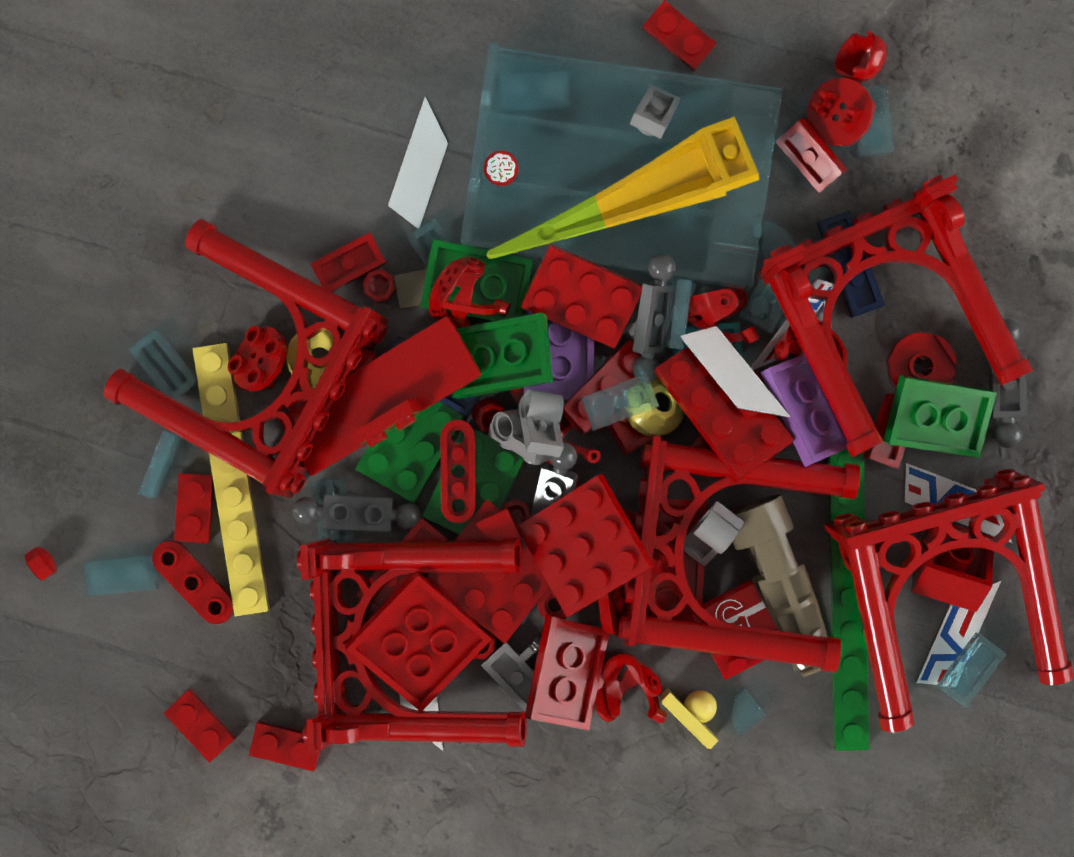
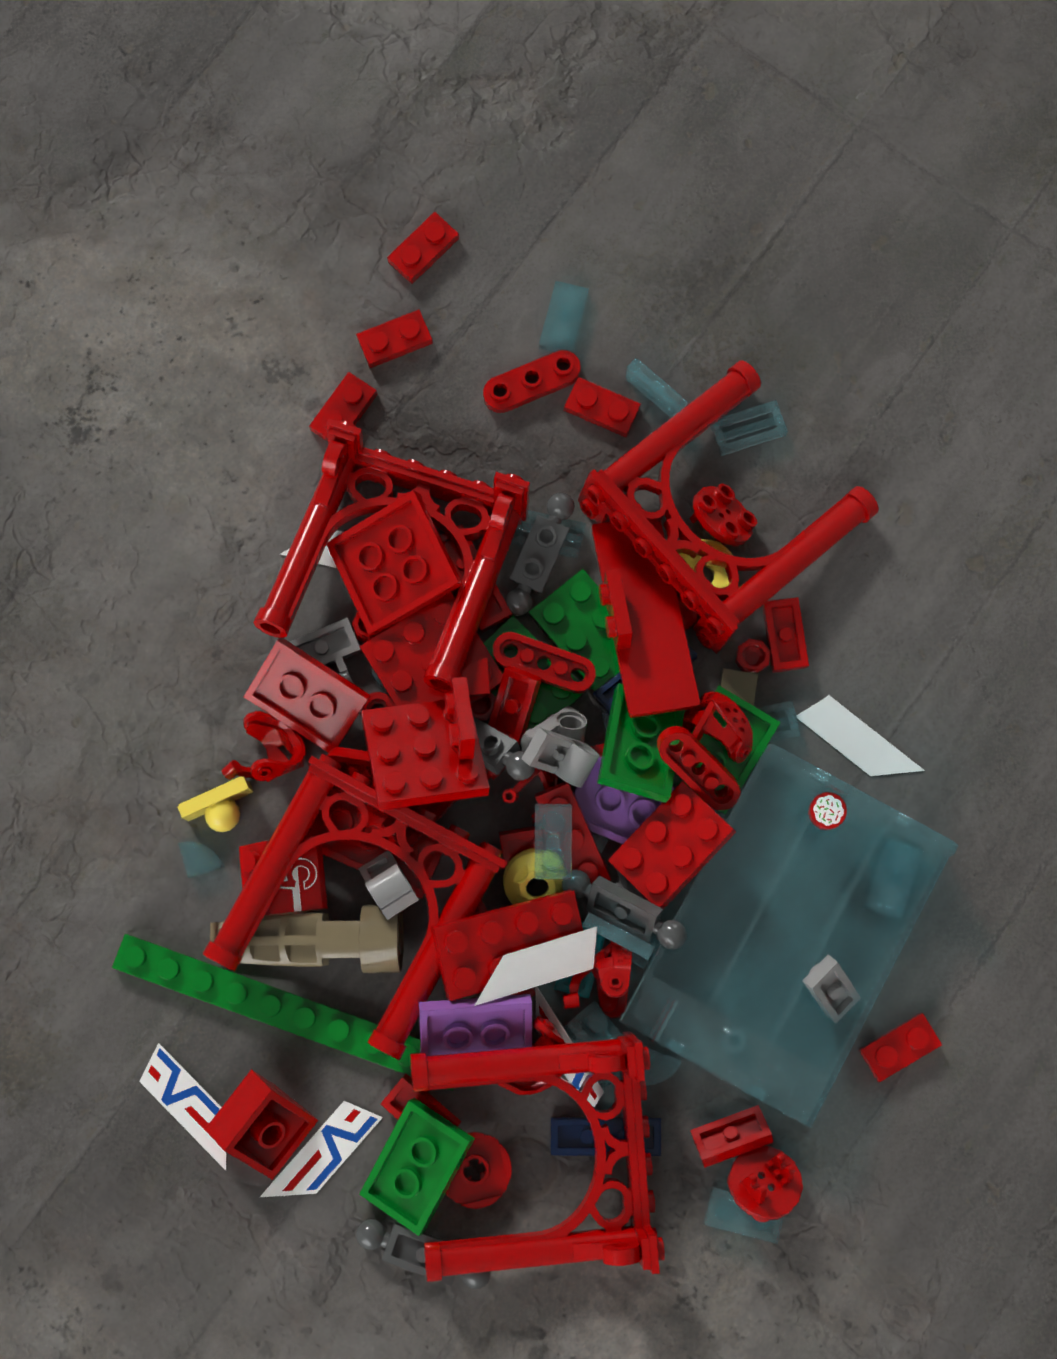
camera: 105 degrees right, 10 degrees down
red tile [25,546,57,581] -> none
light yellow plate [192,343,270,617] -> none
red tile [472,397,505,432] -> none
yellow plate [486,116,759,259] -> none
red arch [824,469,1074,732] -> none
red hair [834,31,887,83] -> none
clear light blue plate [936,632,1007,708] -> none
none -> red plate [387,211,459,284]
none -> red plate [445,677,476,760]
none -> red plate [488,665,542,745]
none -> red plate [657,726,741,810]

